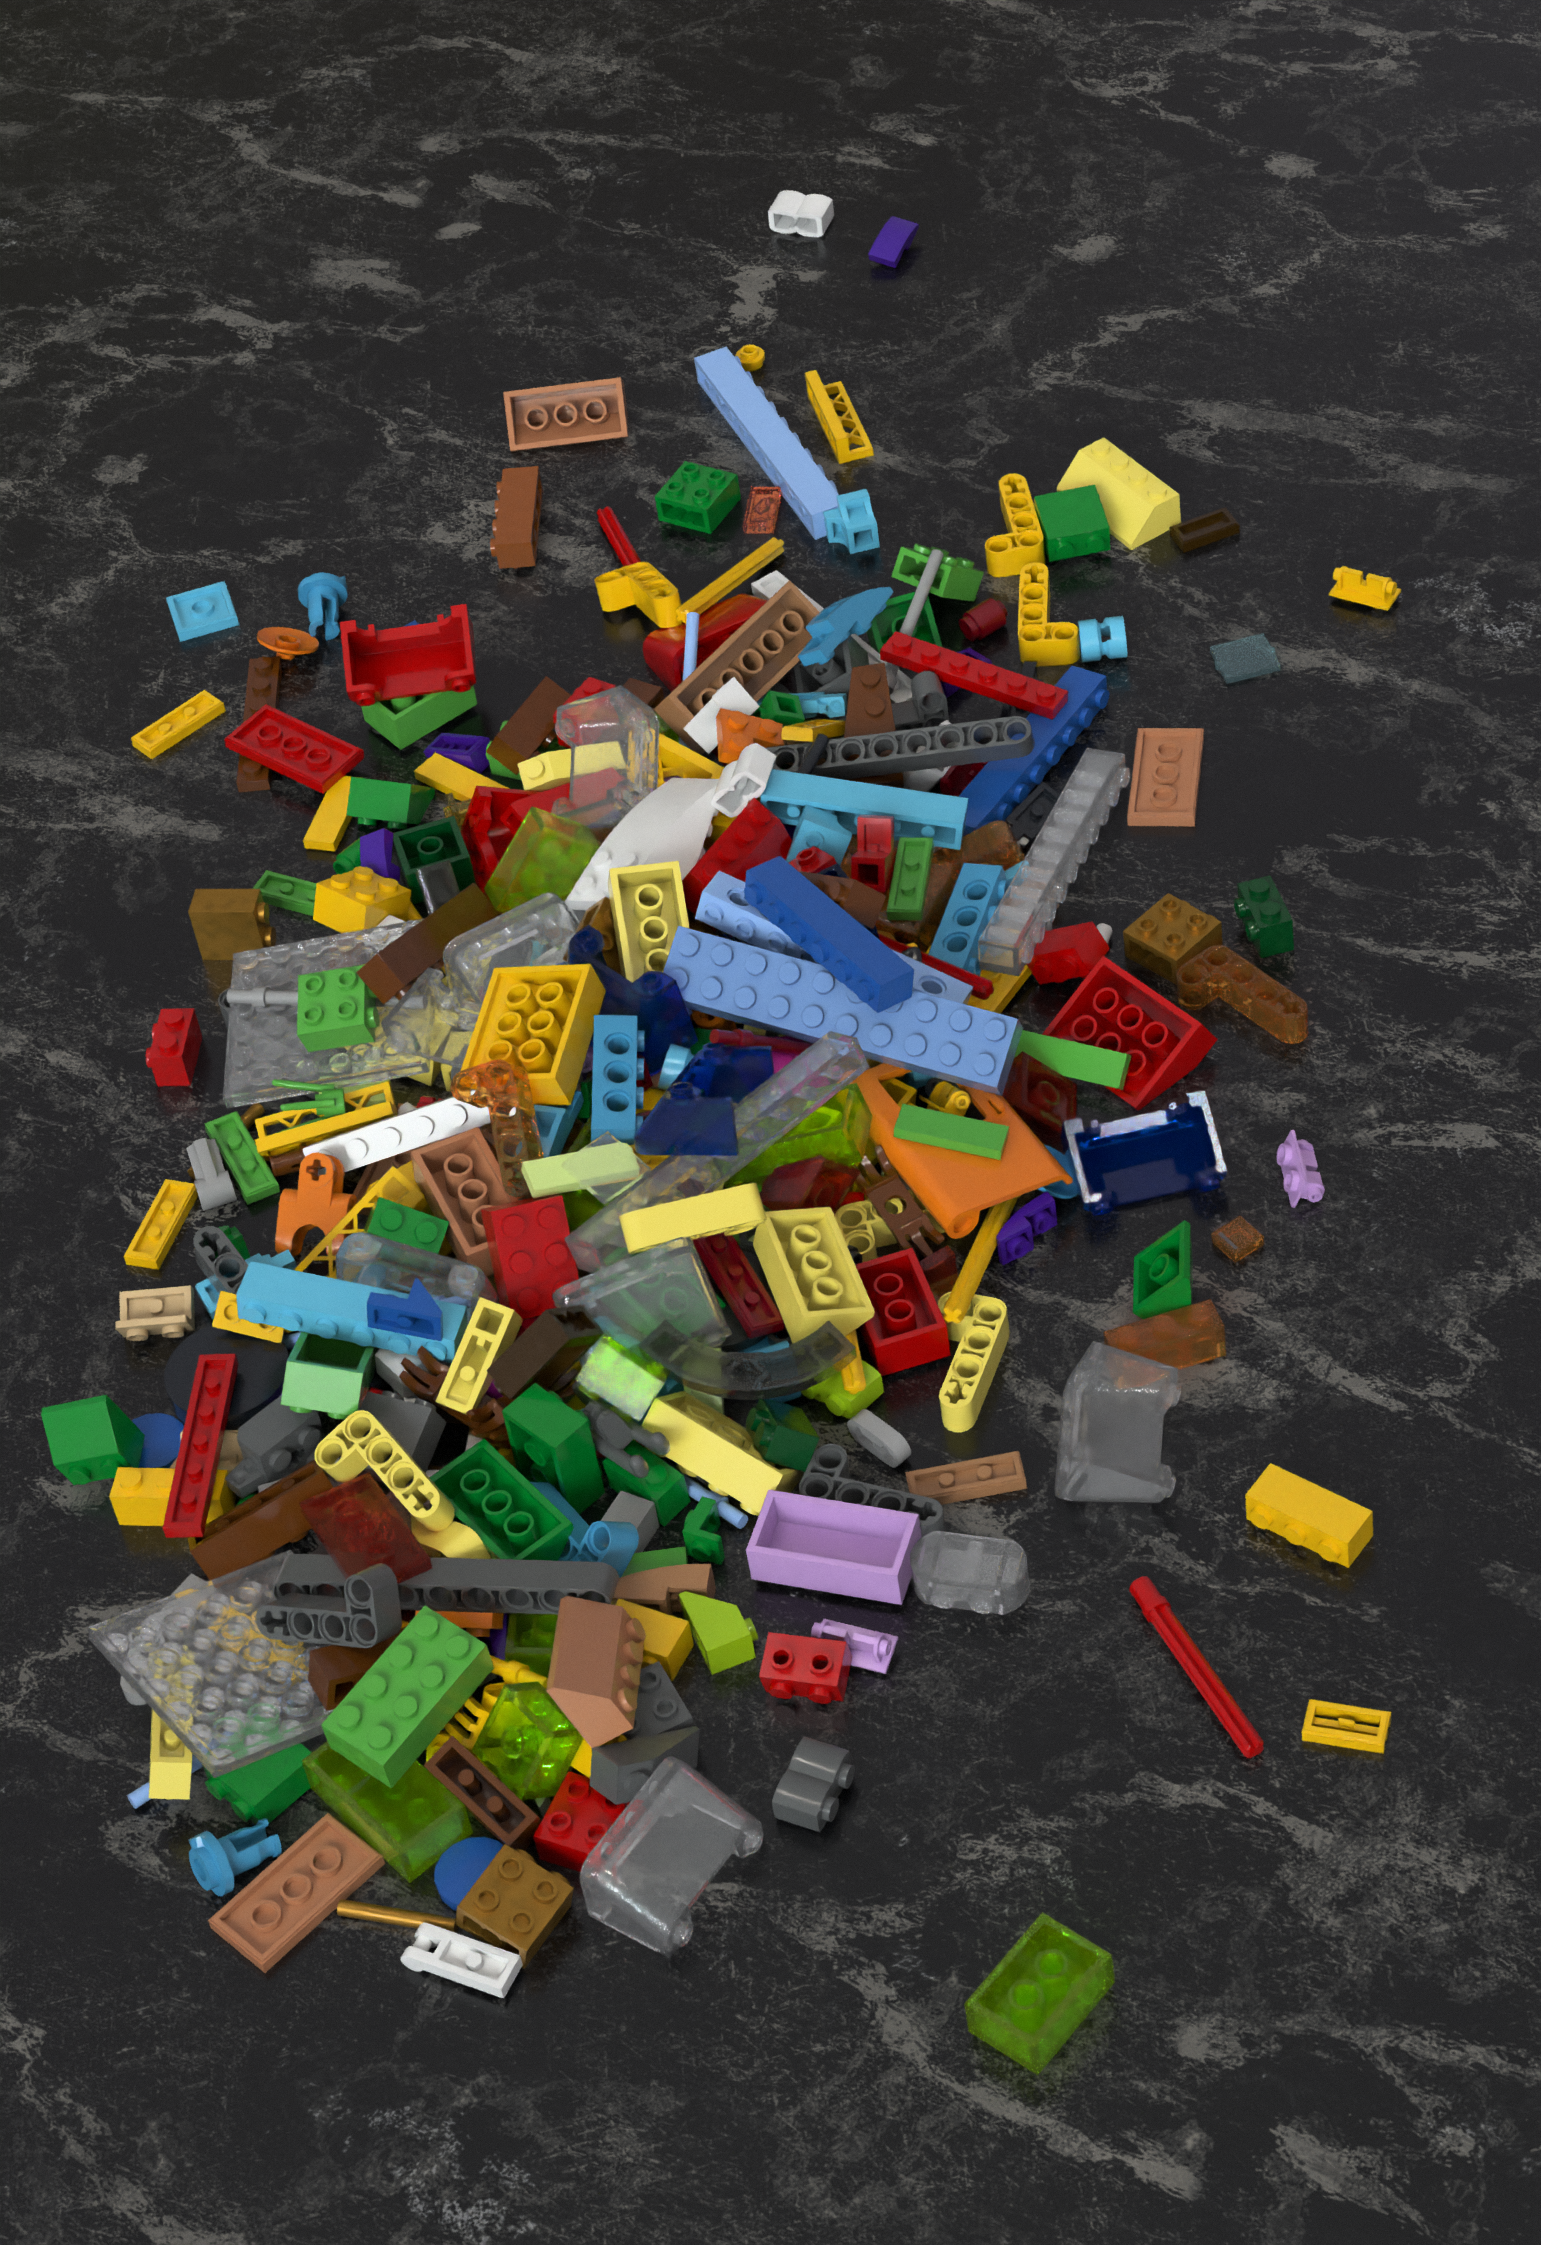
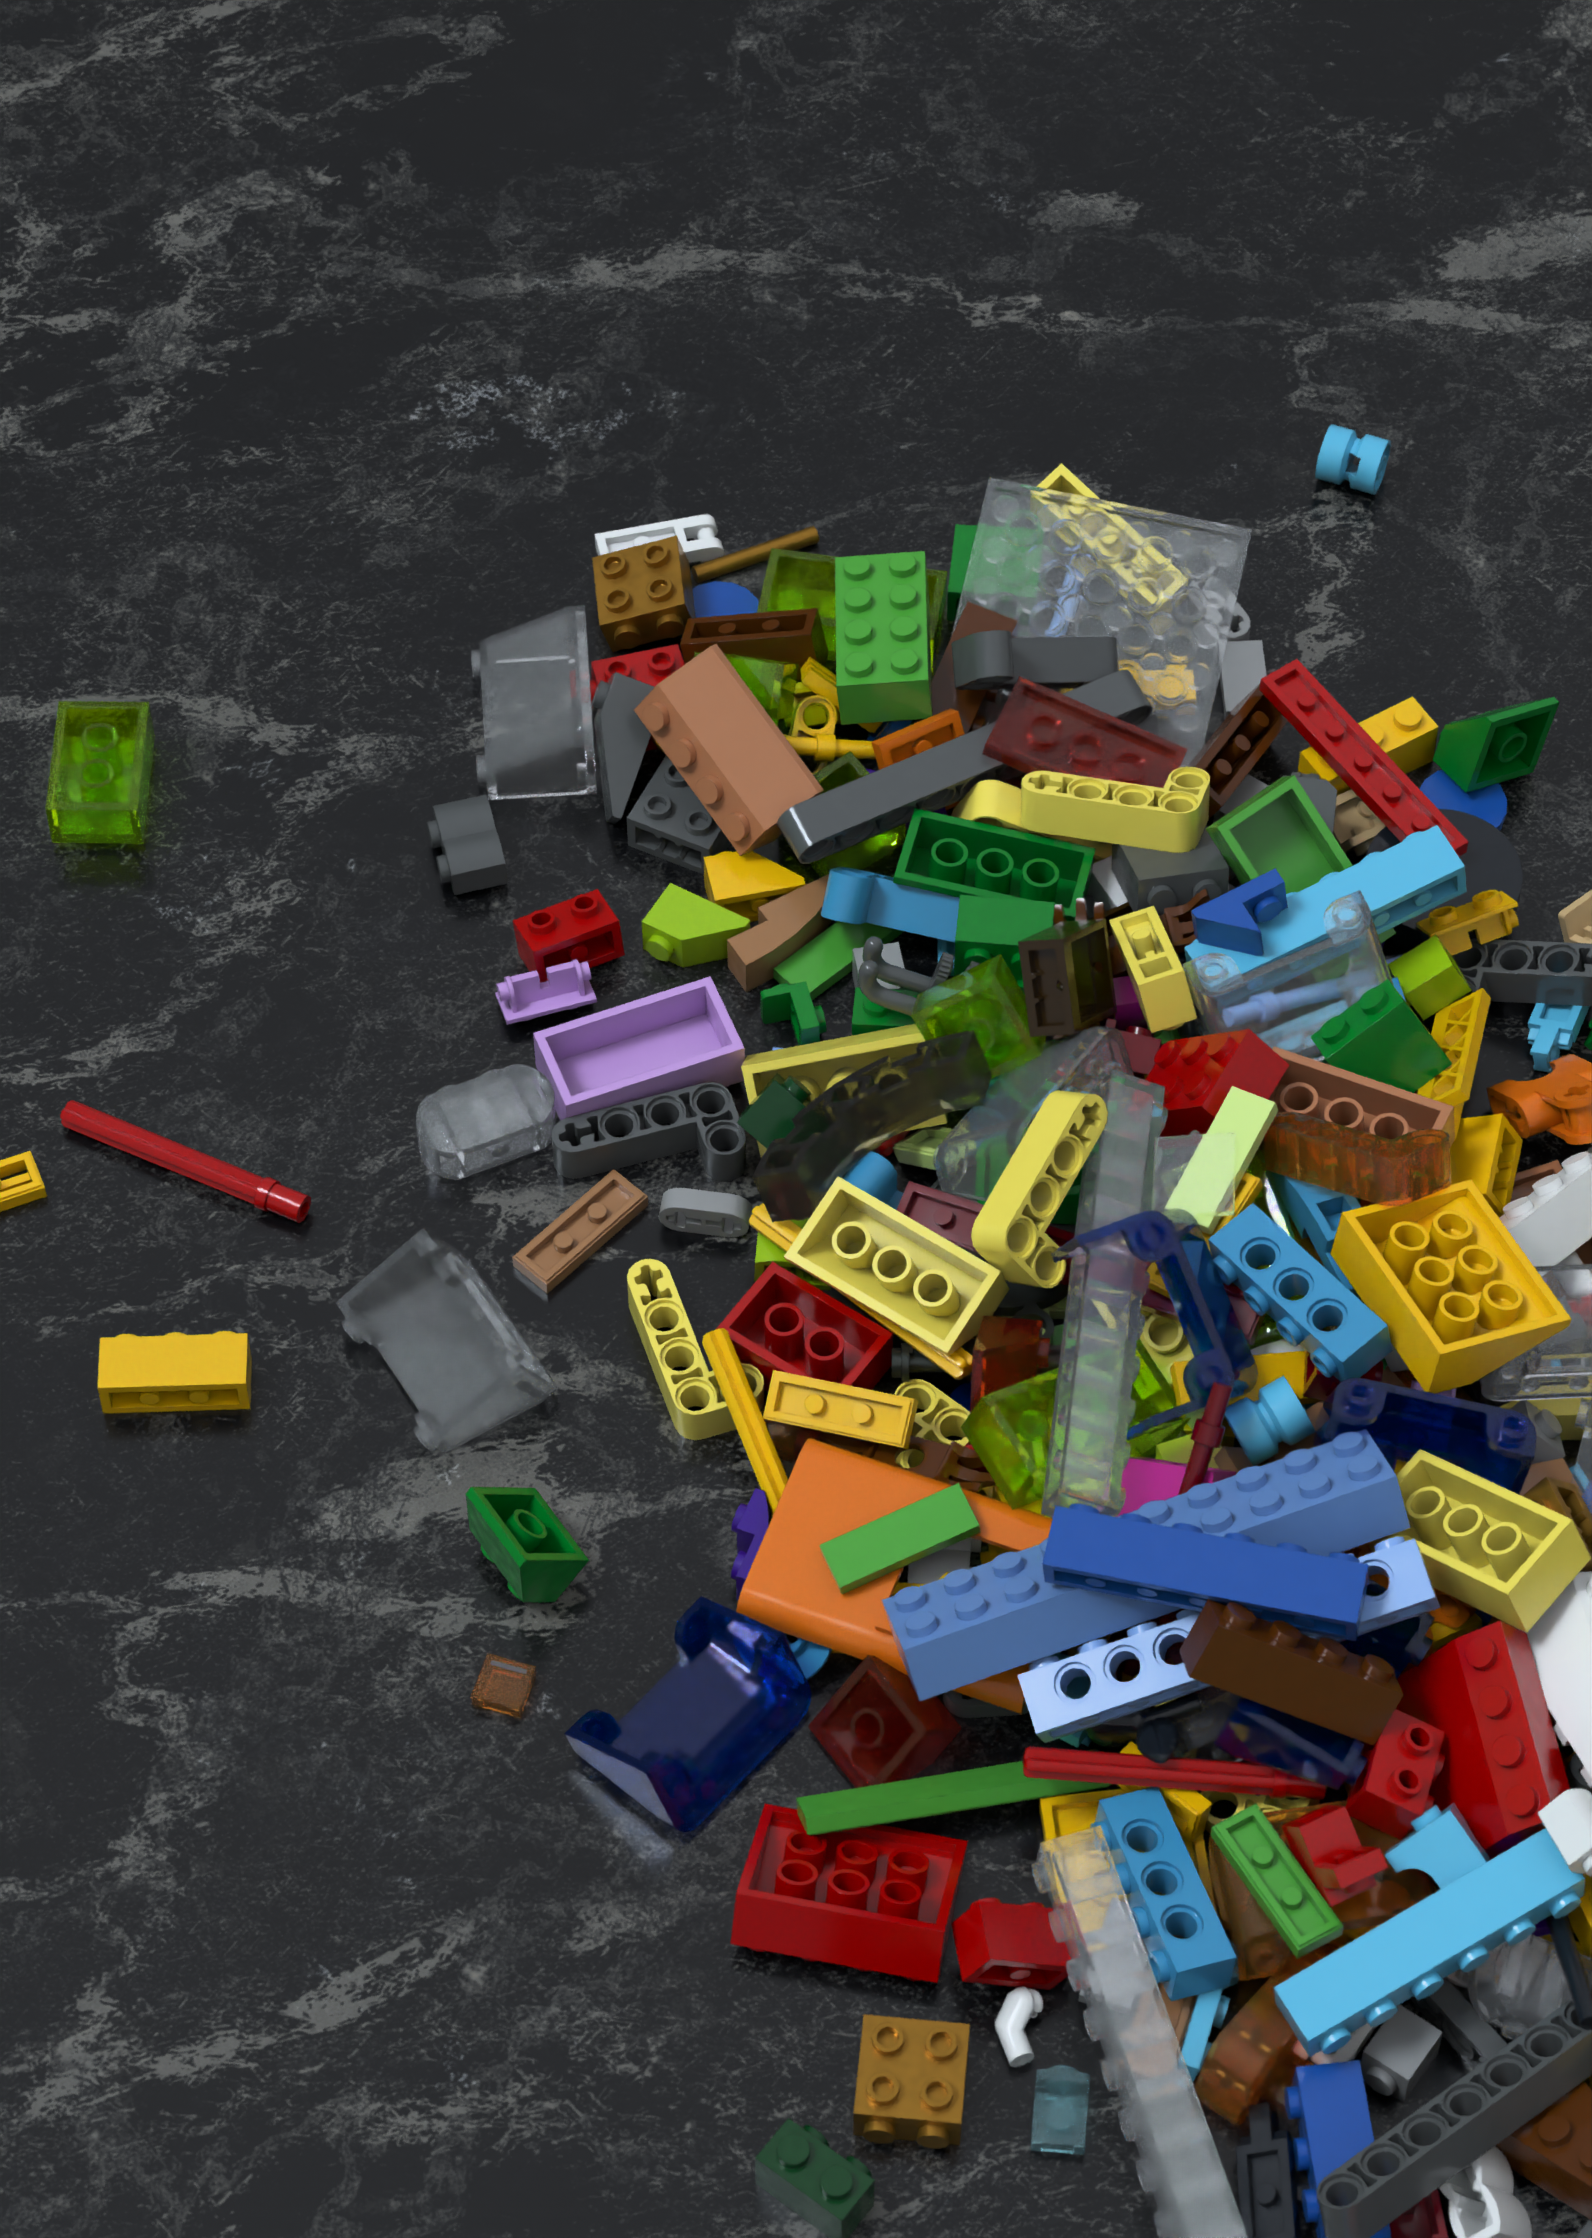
camera: 135 degrees right, 10 degrees up
dark azure piece [188,1818,282,1896] -> none
nougat tile [208,1813,385,1973] -> none
clear orange brick [1103,1299,1226,1388] -> none
clear orange beam [1176,945,1308,1044] -> none
lavender hinge [1277,1130,1325,1208] -> none
none -> yellow tile [763,1370,918,1449]
none -> clear light blue bracket [1031,2065,1090,2155]

